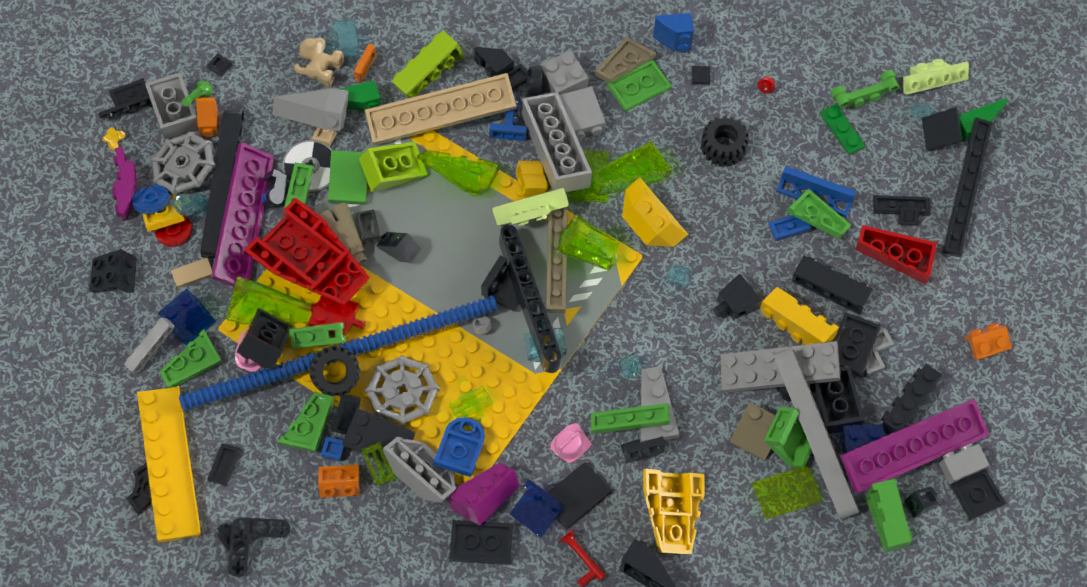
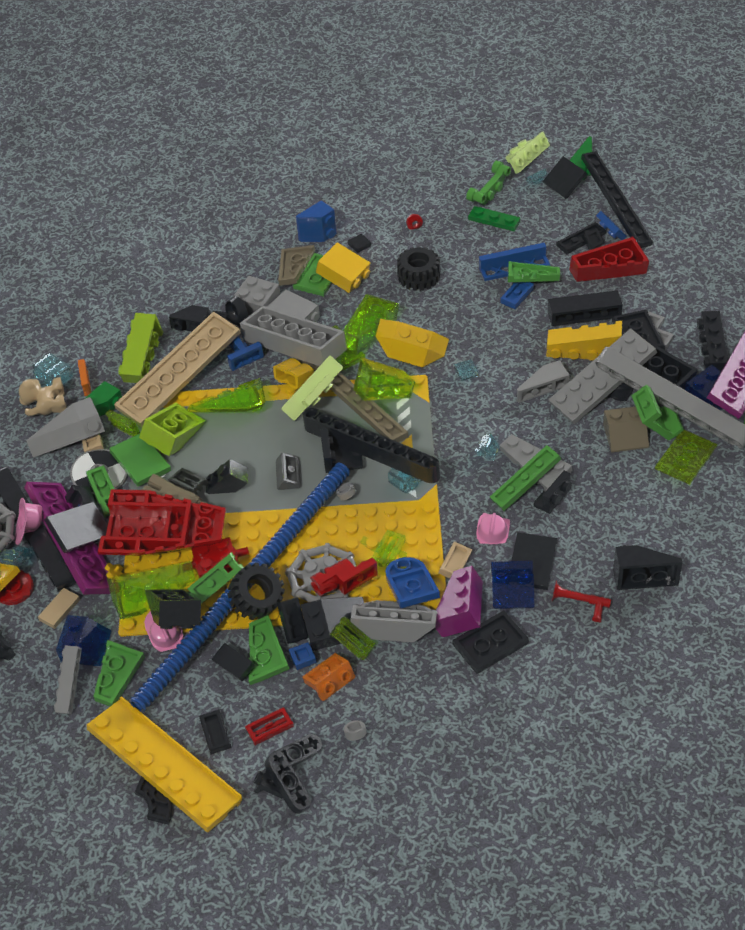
camera: 30 degrees left, 15 degrees down
yellow wedge [643,469,705,554] -> none
black torso [713,274,762,320] -> none
orange bracket [964,323,1012,360] -> none
none -> bright pink piece [15,498,42,545]
none -> tile [44,502,108,553]
none -> yellow piece [104,563,126,584]
none -> clear neon green tile [106,410,140,437]
none -> black tile [212,643,255,681]
none -> red tile [245,707,294,745]
none -> dark grey slope [276,452,300,490]
none -> red plate [310,558,378,596]
none -> yellow brick [316,242,371,293]
none -> light grey tile [344,720,367,741]
none -> tan tile [439,541,472,578]
none -> light grey slope [517,360,569,403]
none -> blue plate [596,211,627,240]

